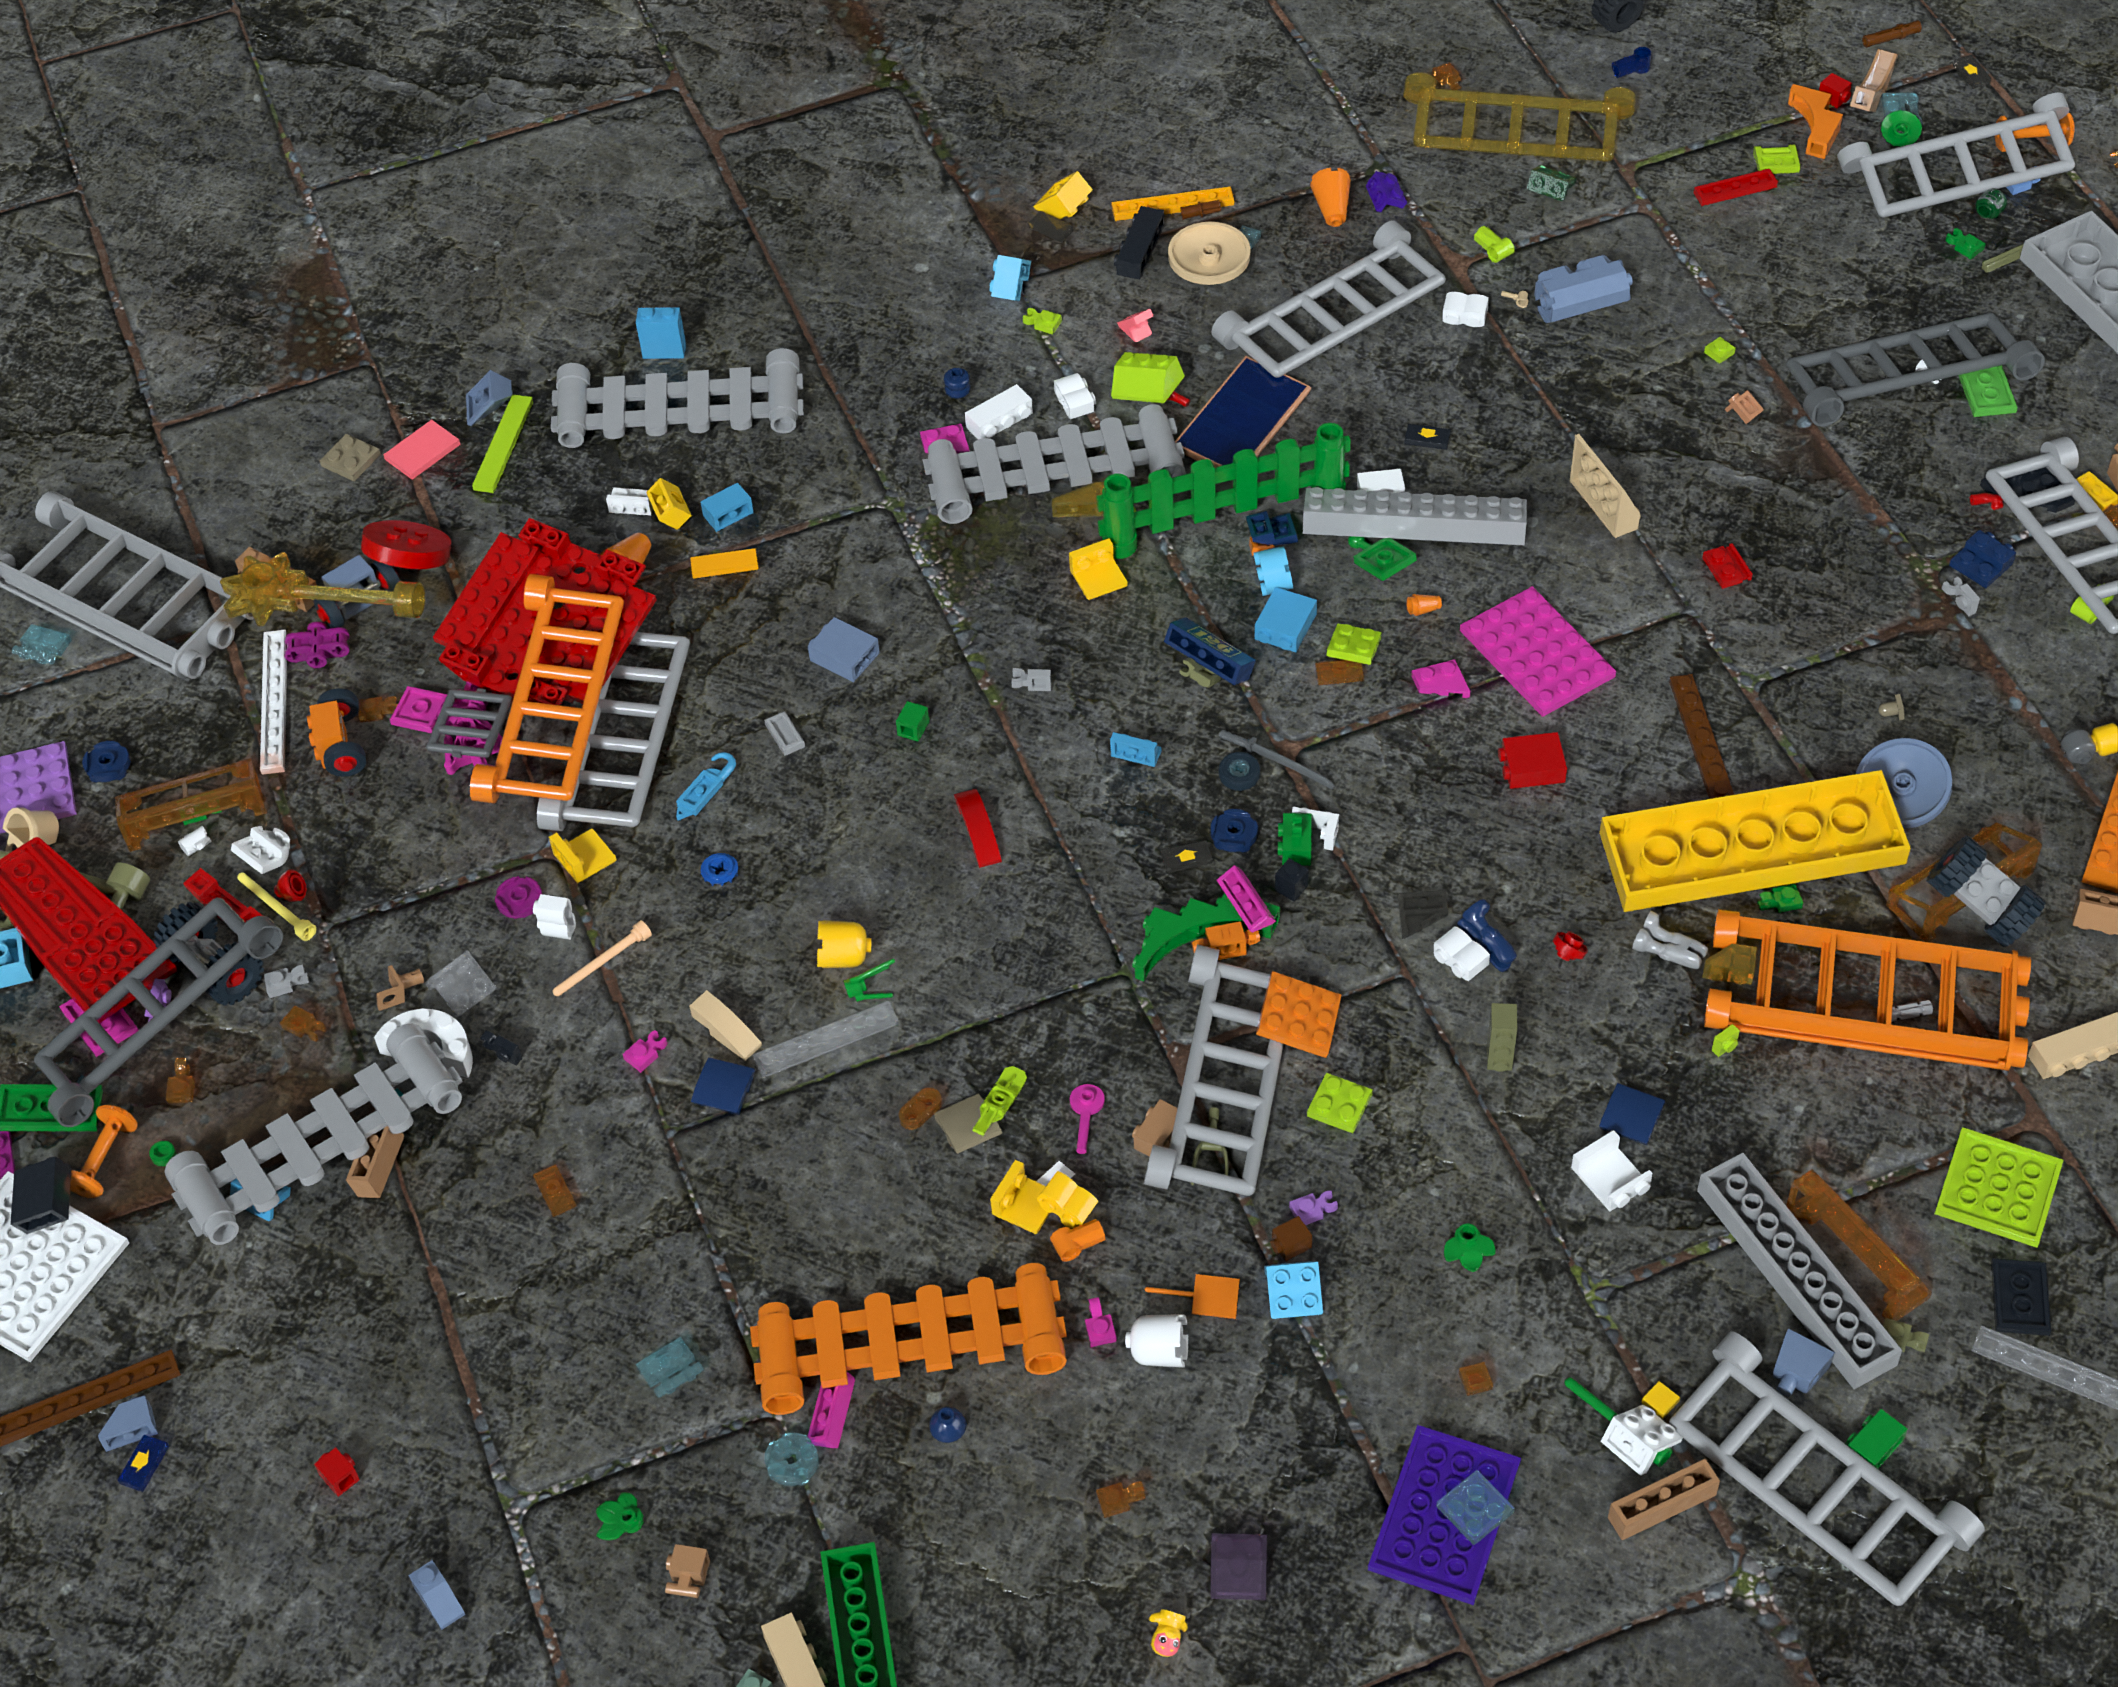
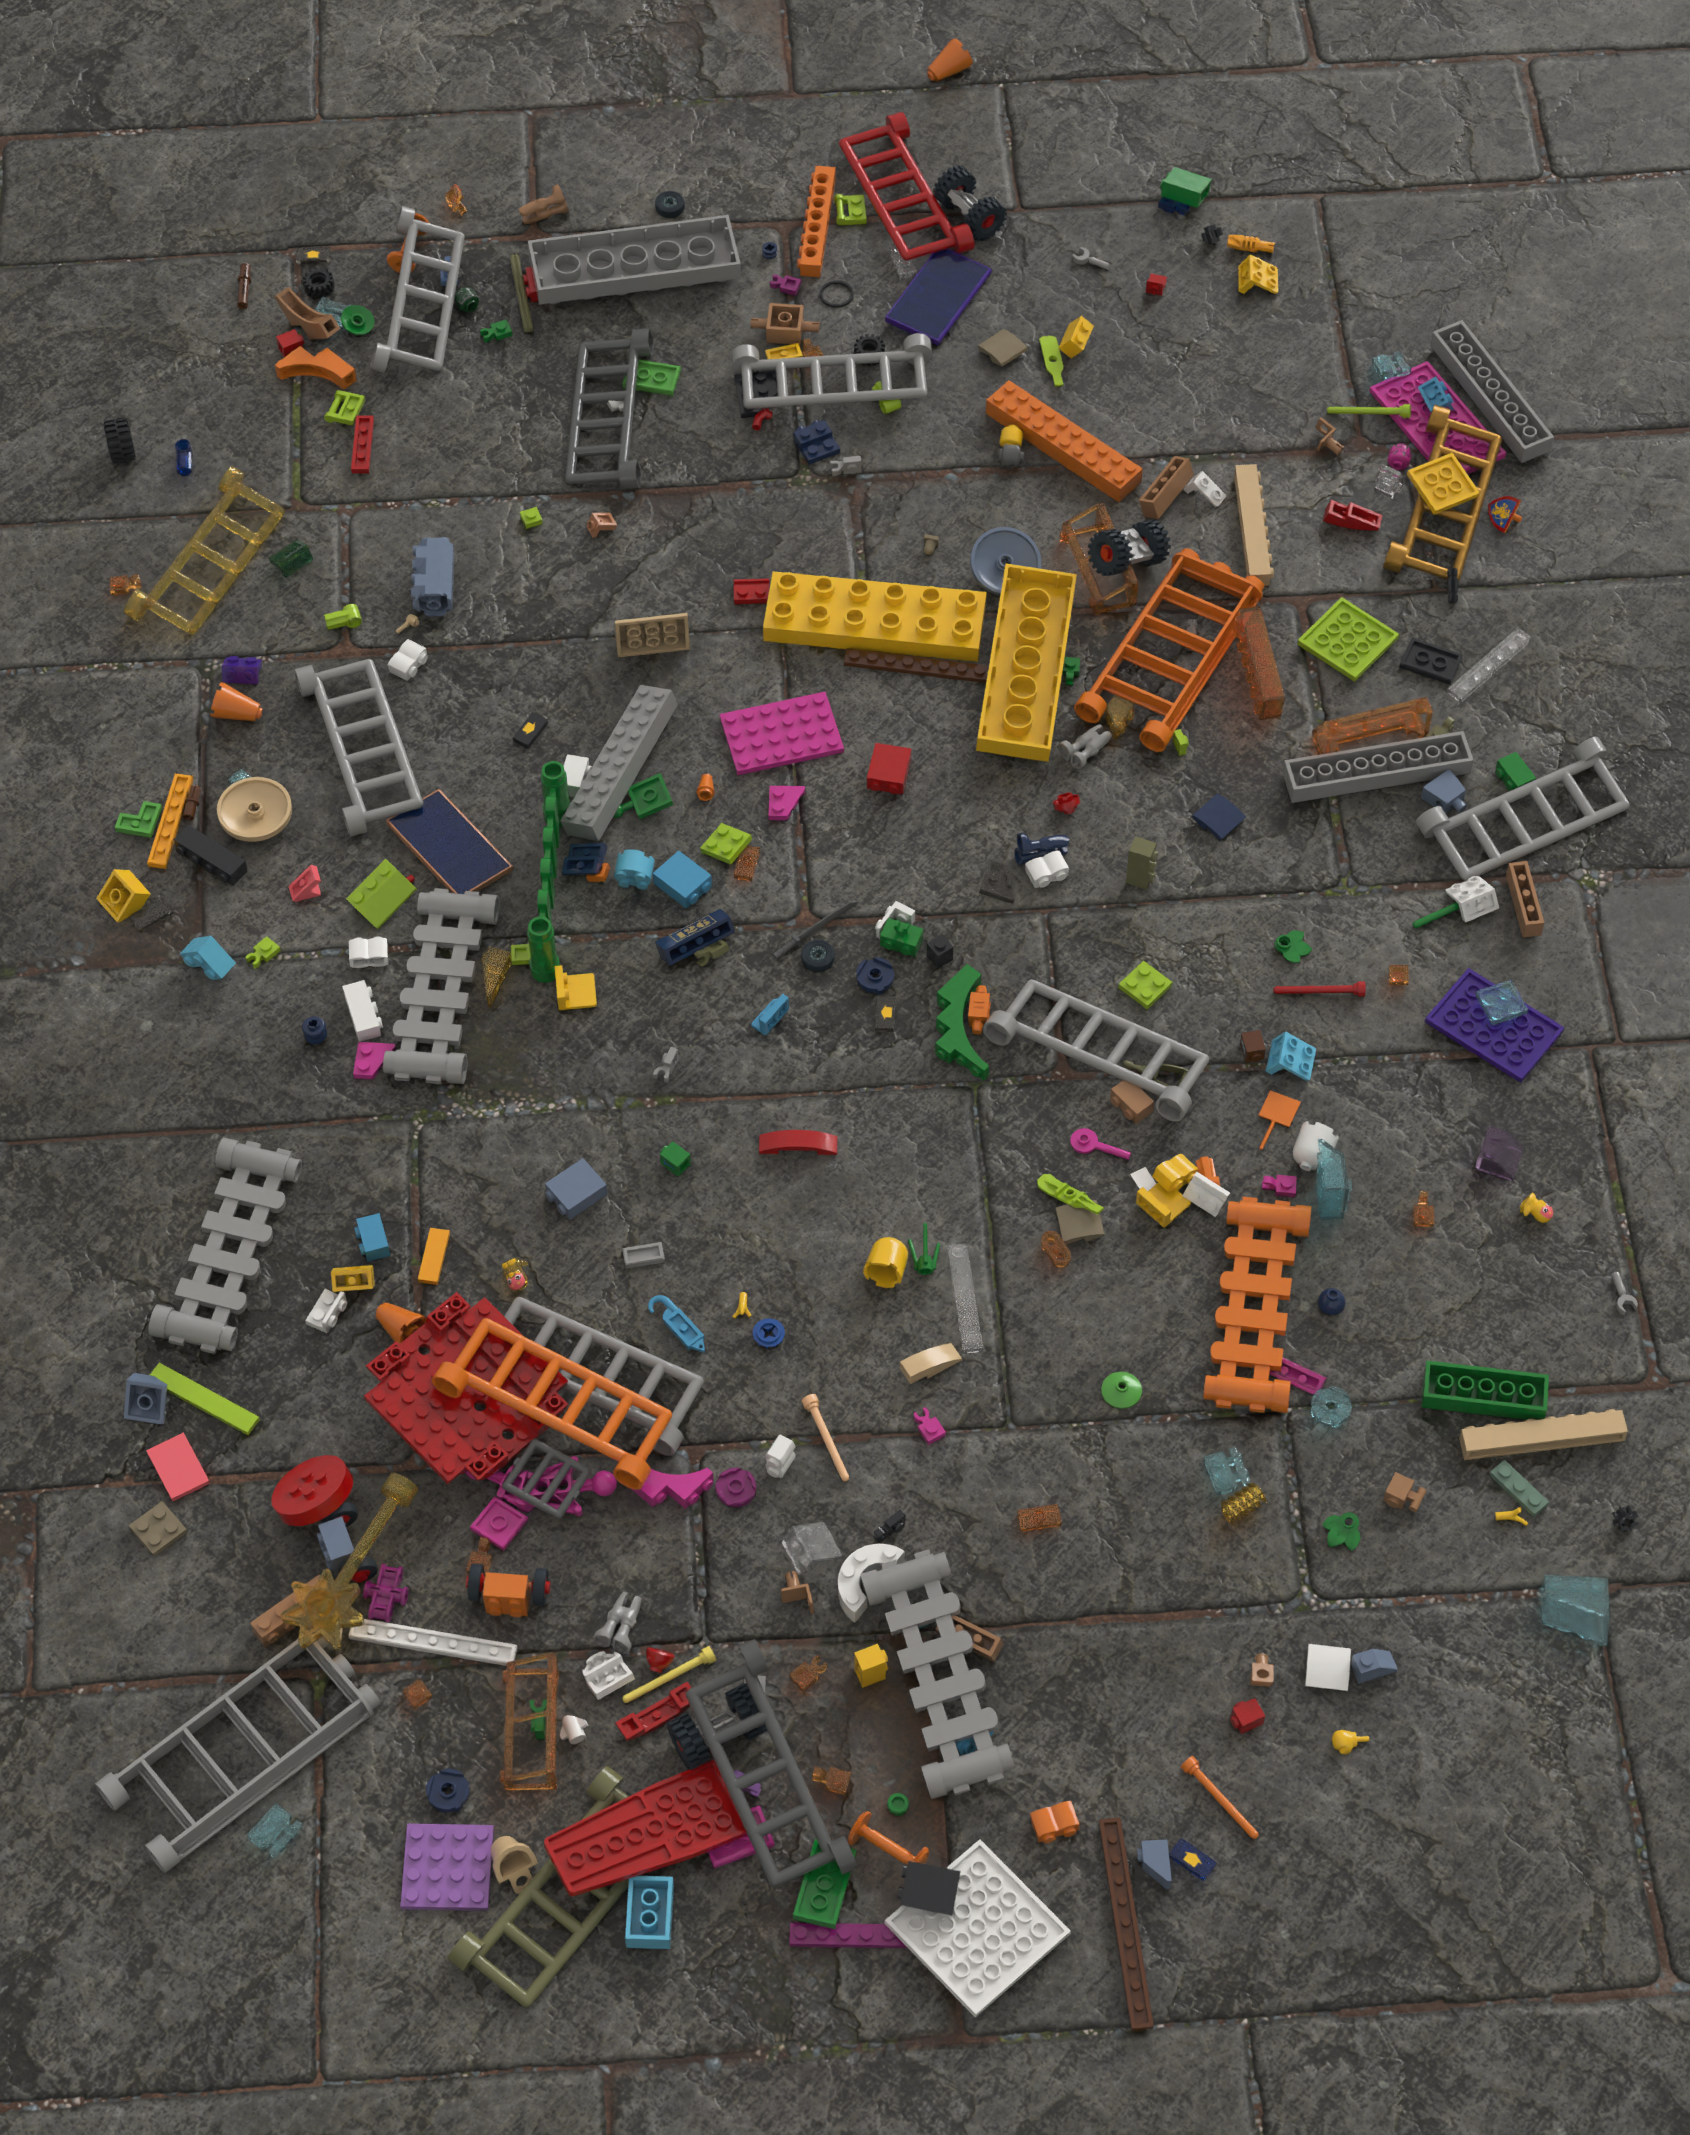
camera: 75 degrees left, 5 degrees up
yellow bracket [549,829,617,884] -> none
dark azure brick [636,307,686,359] -> none
dark blue slope [691,1058,755,1115] -> none
dark pink slope [1217,865,1276,933] -> none
orange plate [1256,971,1341,1058] -> none
medium lavender plate [1289,1191,1338,1225] -> none
white panel [1571,1130,1653,1212] -> none
yellow tile [1641,1381,1680,1419] -> none
none -> bright green plate [115,801,162,838]
none -> black tyre [303,267,335,299]
none -> clear orange plate [402,1679,432,1709]
none -> animal [502,1258,528,1291]
none -> light grey piece [593,1591,642,1654]
none -> dark pink arch [631,1468,714,1509]
none -> yellow bar [732,1292,752,1319]
none -> yellow plate [763,571,987,662]
none -> yellow brick [854,1644,888,1688]
none -> orange brick [1030,1801,1079,1843]
none -> bright green dish [1101,1372,1142,1409]
none -> orange piece [1181,1756,1258,1839]
none -> white plate [1183,1172,1230,1217]
none -> clear yellow piece [1221,1482,1267,1525]
none -> clear orange brick [1233,606,1285,720]
none -> medium nougat bracket [1250,1653,1274,1687]
none -> red piece [1273,981,1366,997]
none -> white slope [1305,1644,1351,1691]
none -> clear light blue wedge [1315,1139,1352,1220]
none -> yellow piece [1332,1730,1369,1754]

